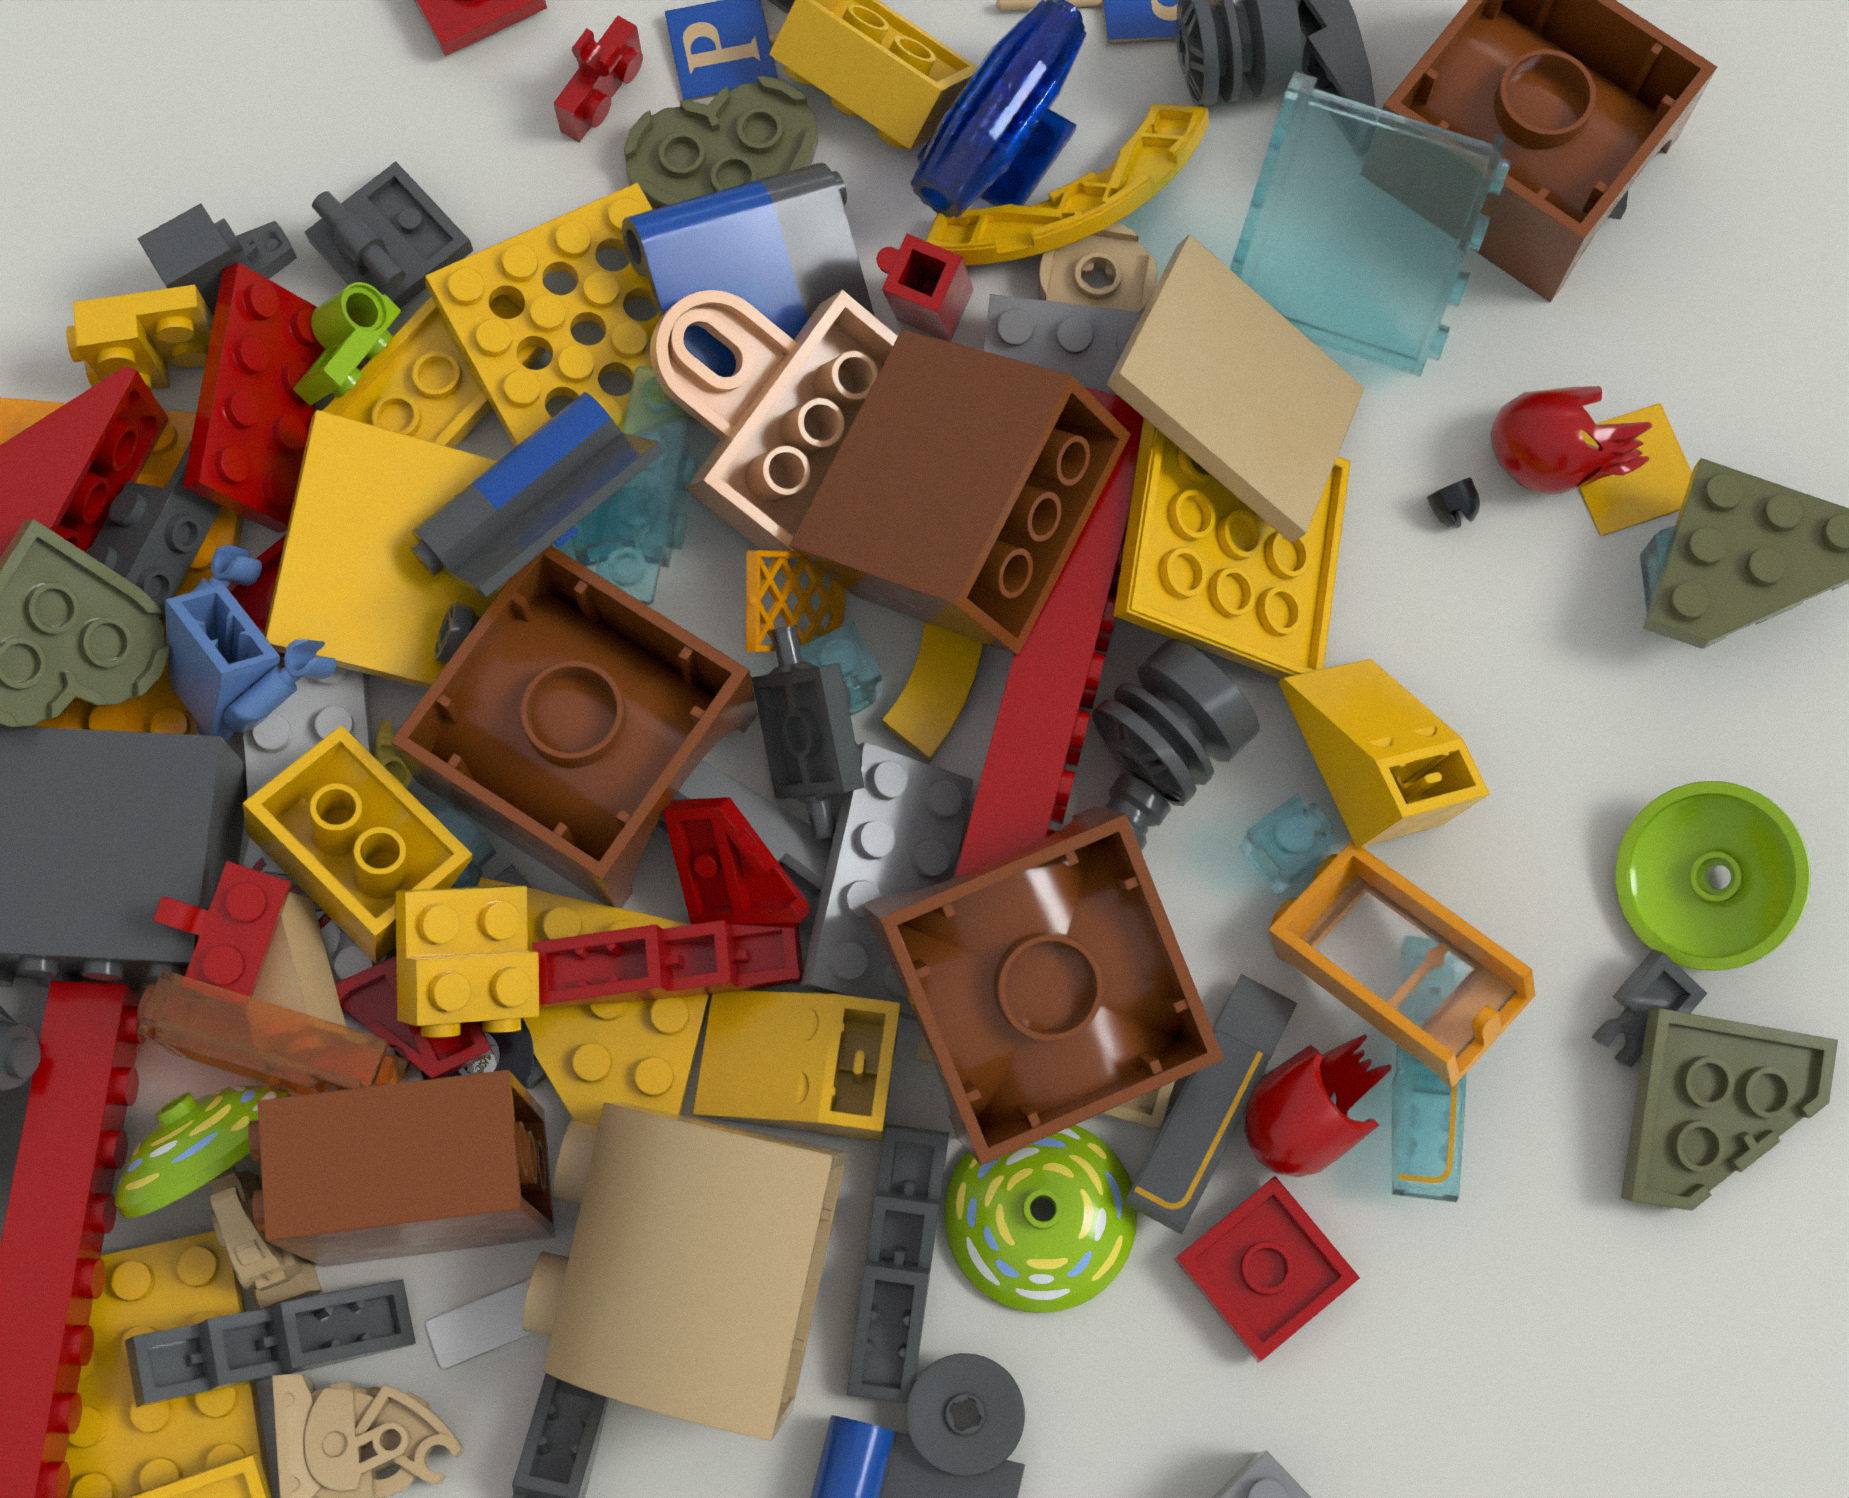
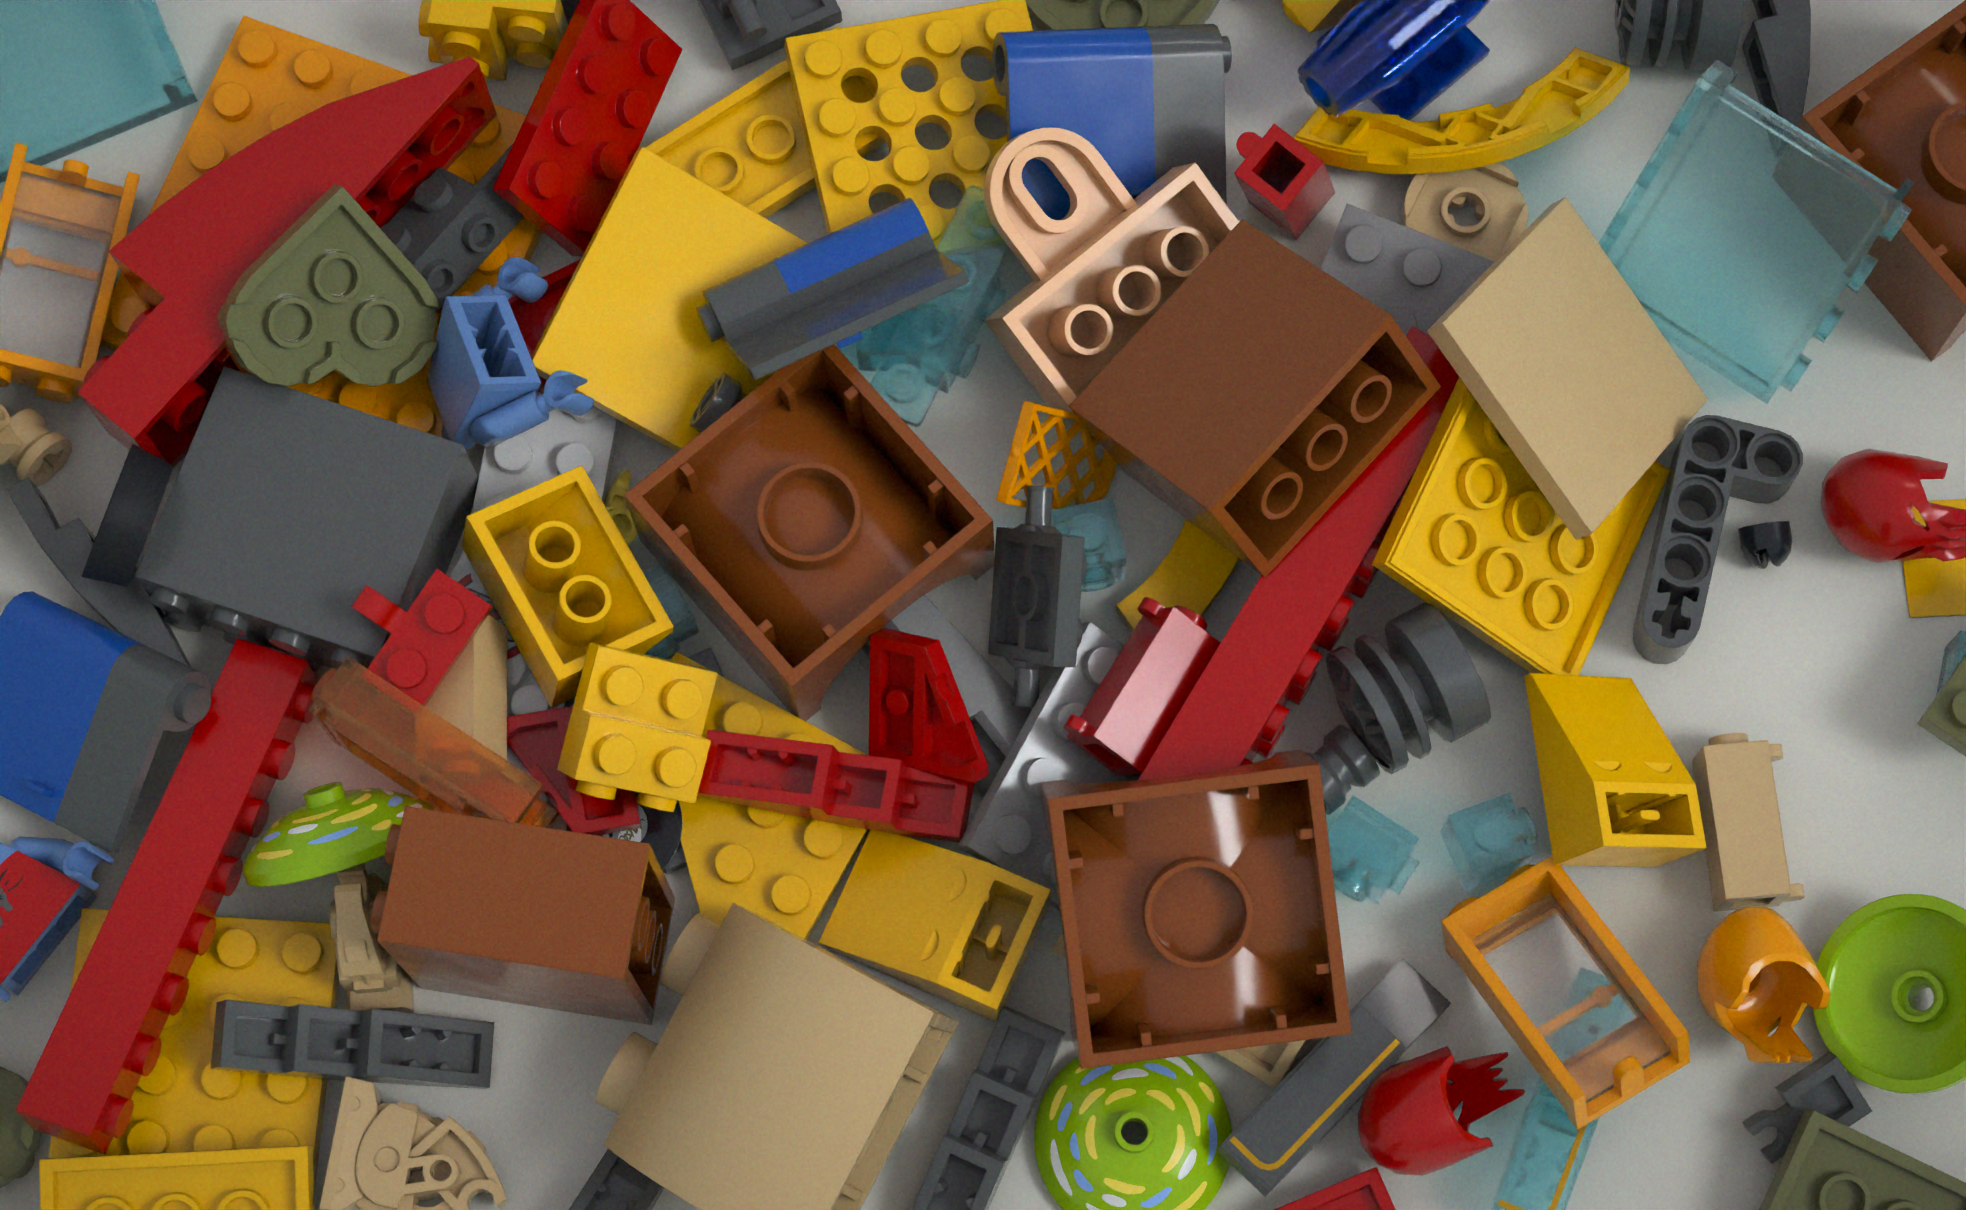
camera: 20 degrees right, 0 degrees up
lime plate [293,282,401,406] -> none
white sticker [425,1279,533,1369] -> none
none -> red brick [1064,597,1221,775]
none -> clear light blue brick [1328,795,1420,904]
none -> dark grey beam [1633,415,1803,664]
none -> tan brick [1692,733,1805,912]
none -> light orange helmet [1697,906,1831,1064]

